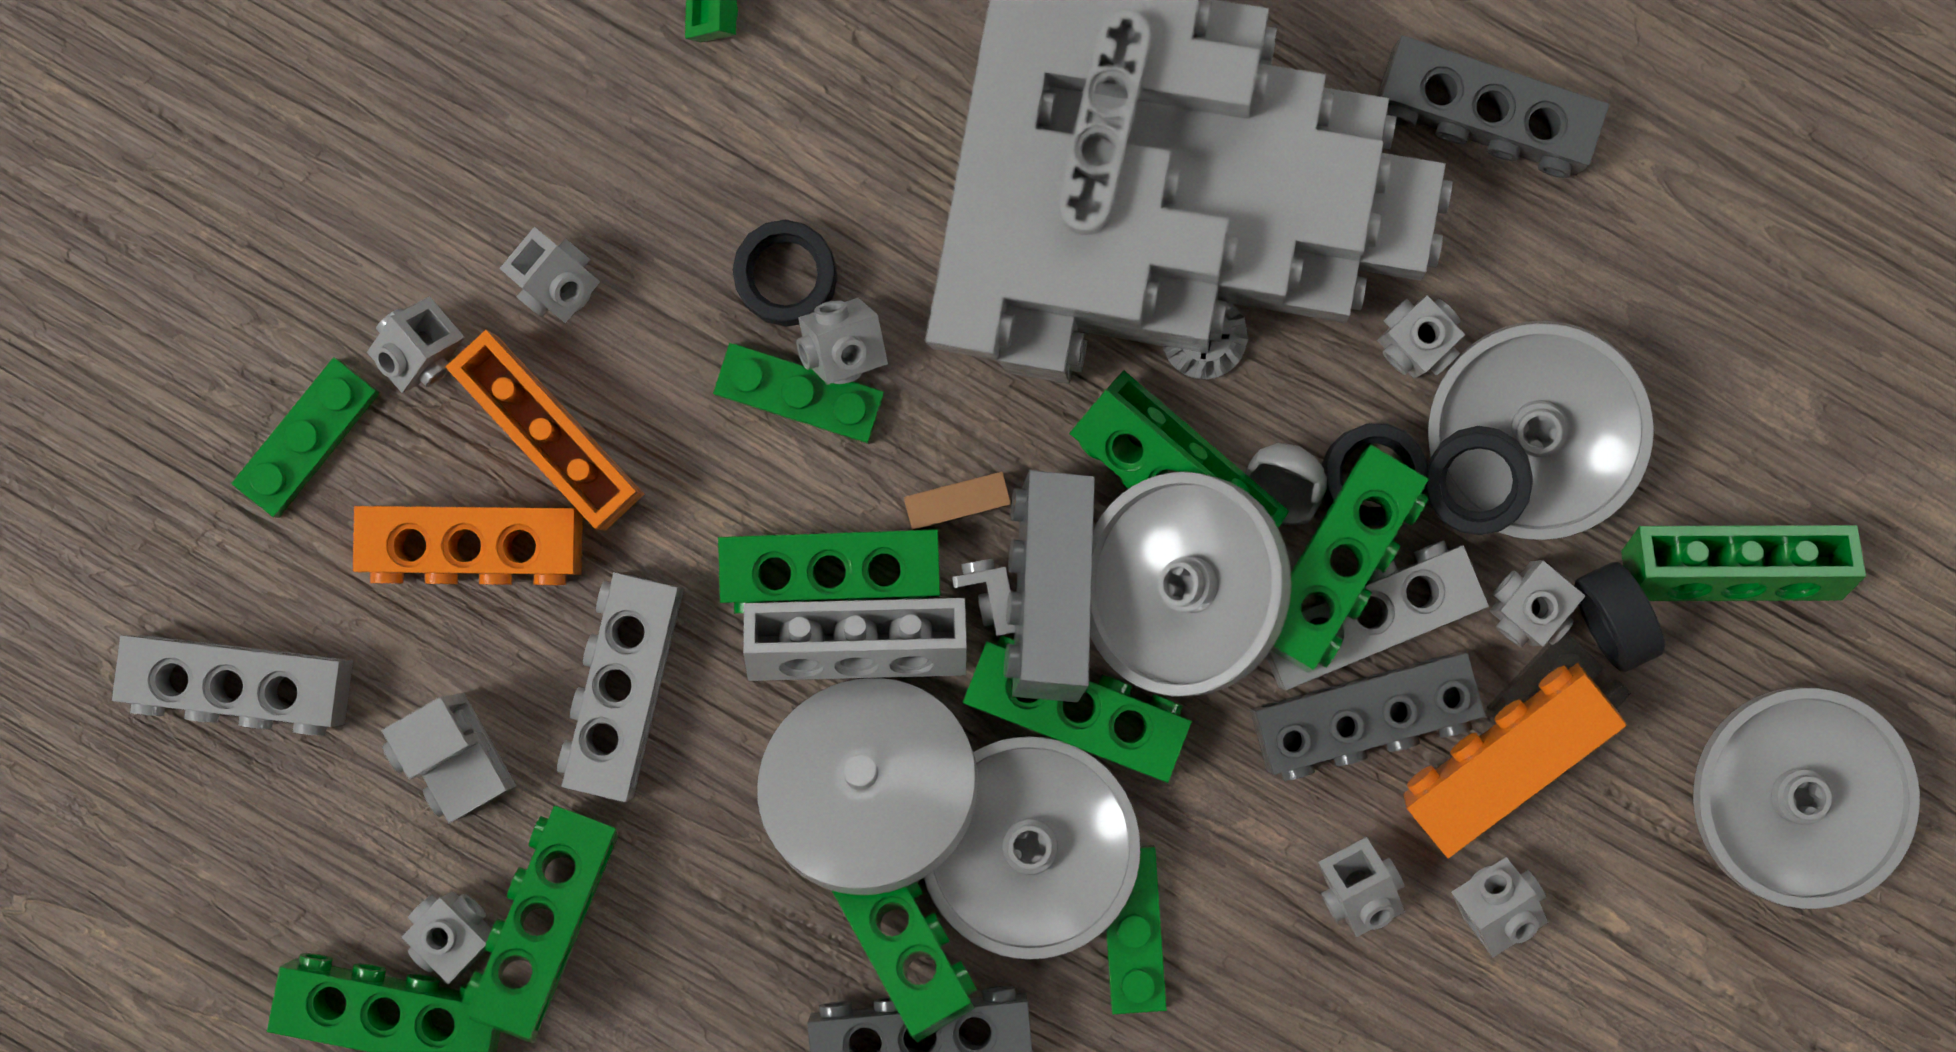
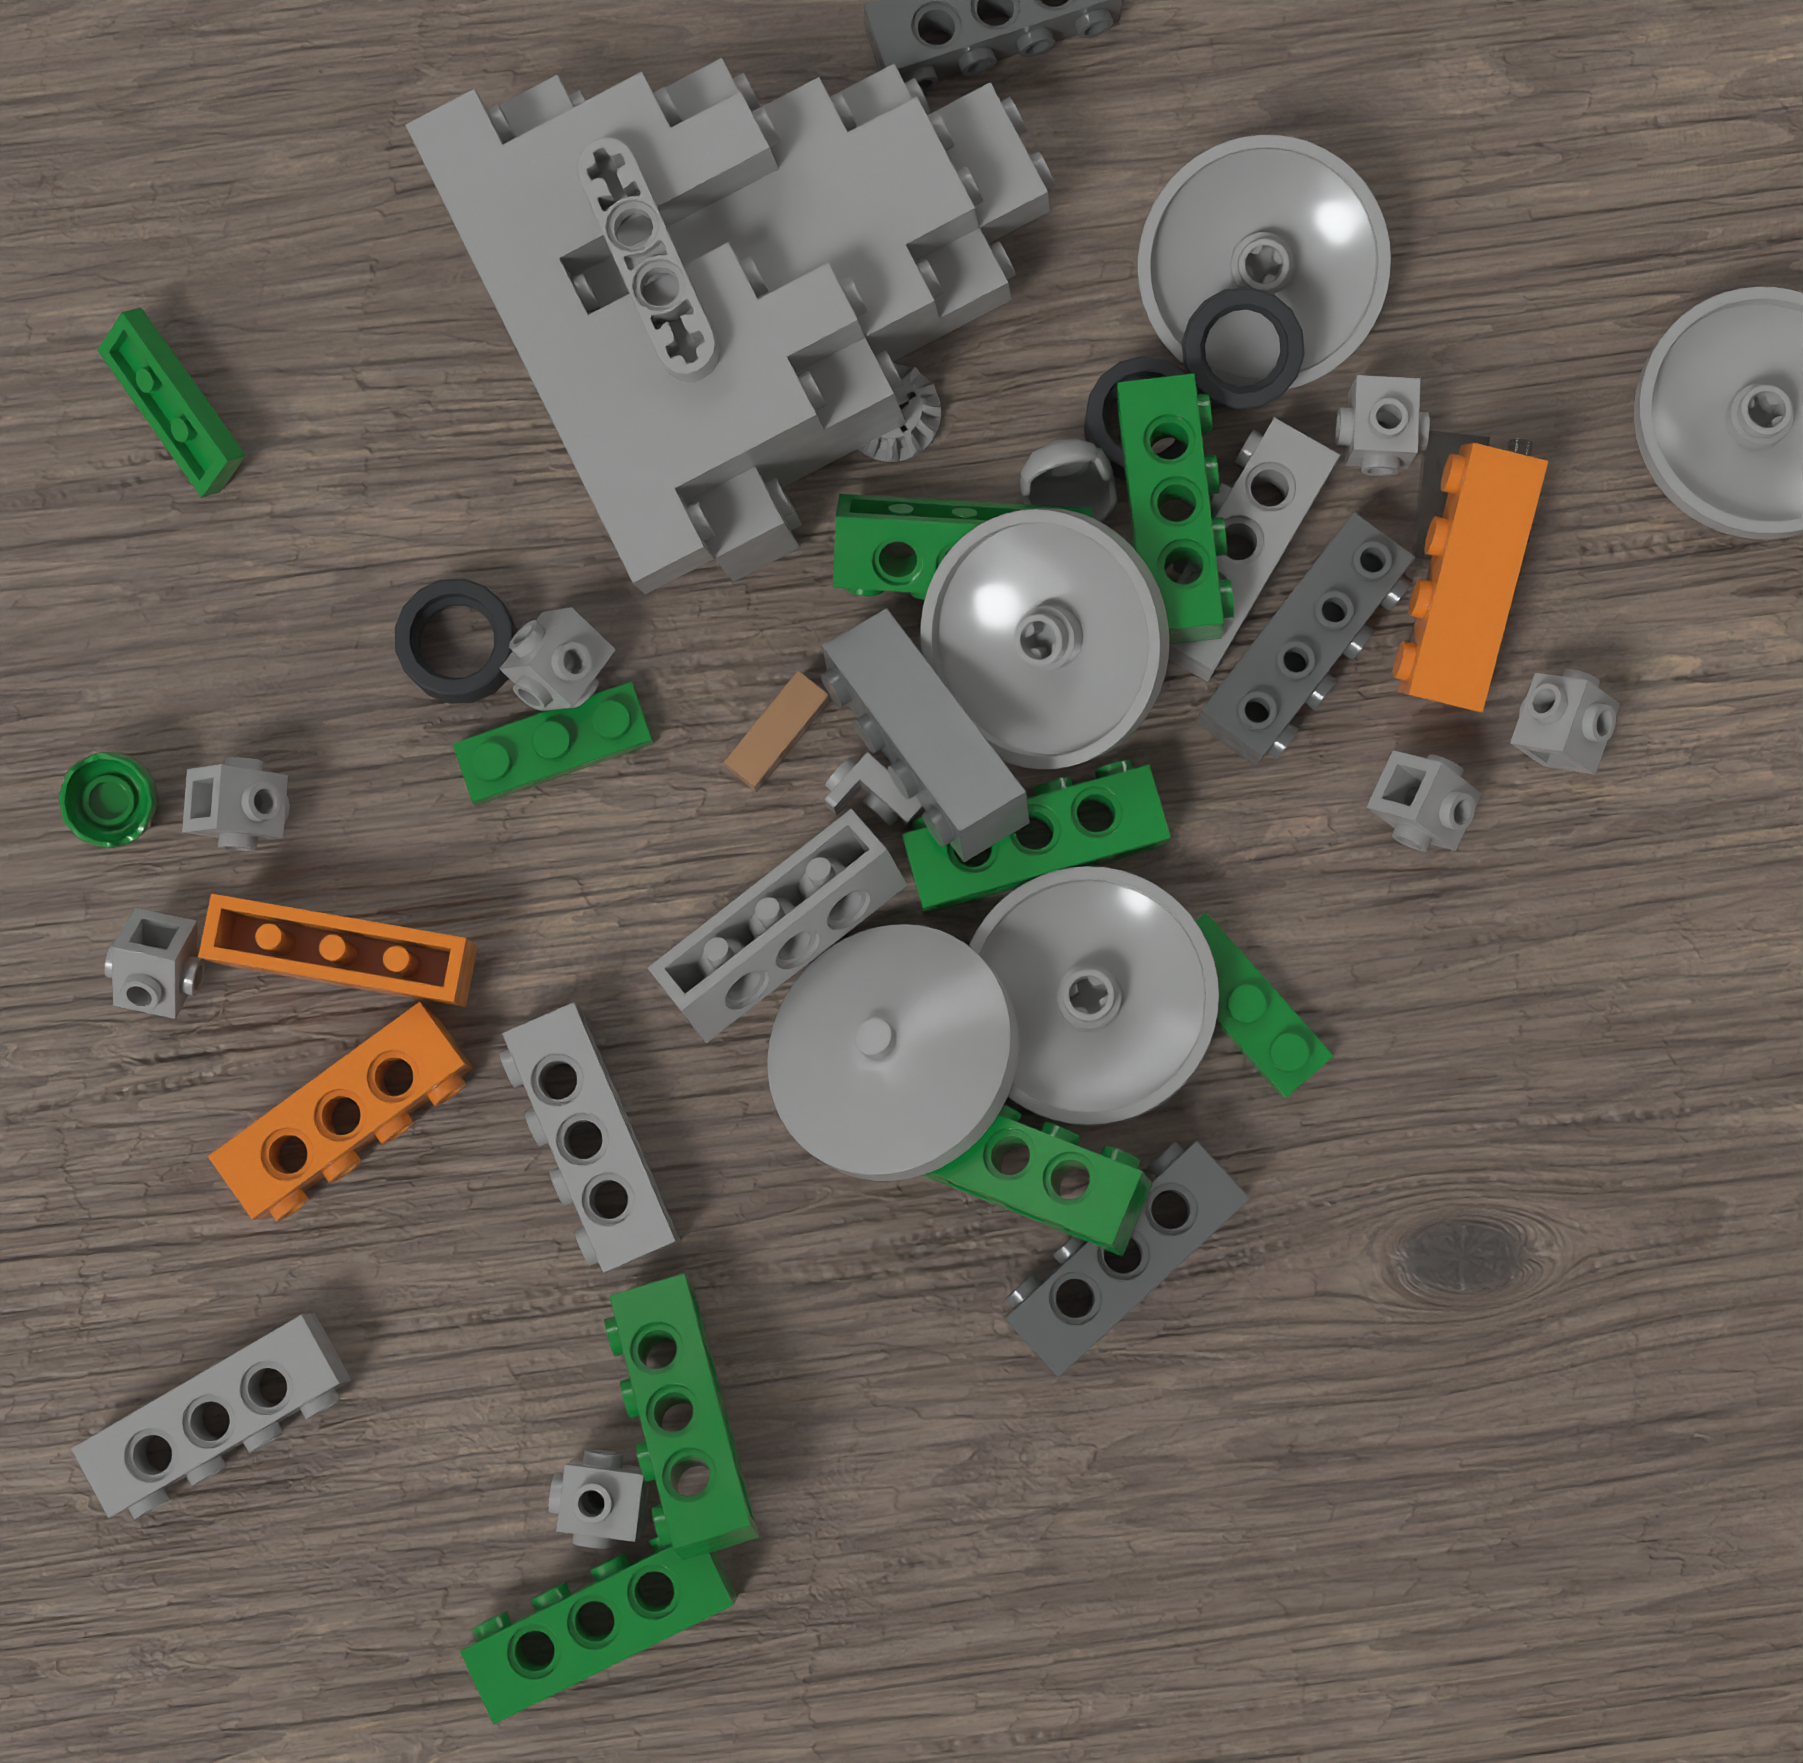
camera: 30 degrees left, 5 degrees down
green plate [231,357,381,518] -> none
light grey brick [381,693,517,823] -> none
green brick [718,530,941,613] -> none
light grey brick [1377,295,1465,378] -> none
black tyre [1574,562,1665,672] -> none
green brick [1621,525,1866,601] -> none
none -> green hair [58,752,159,848]

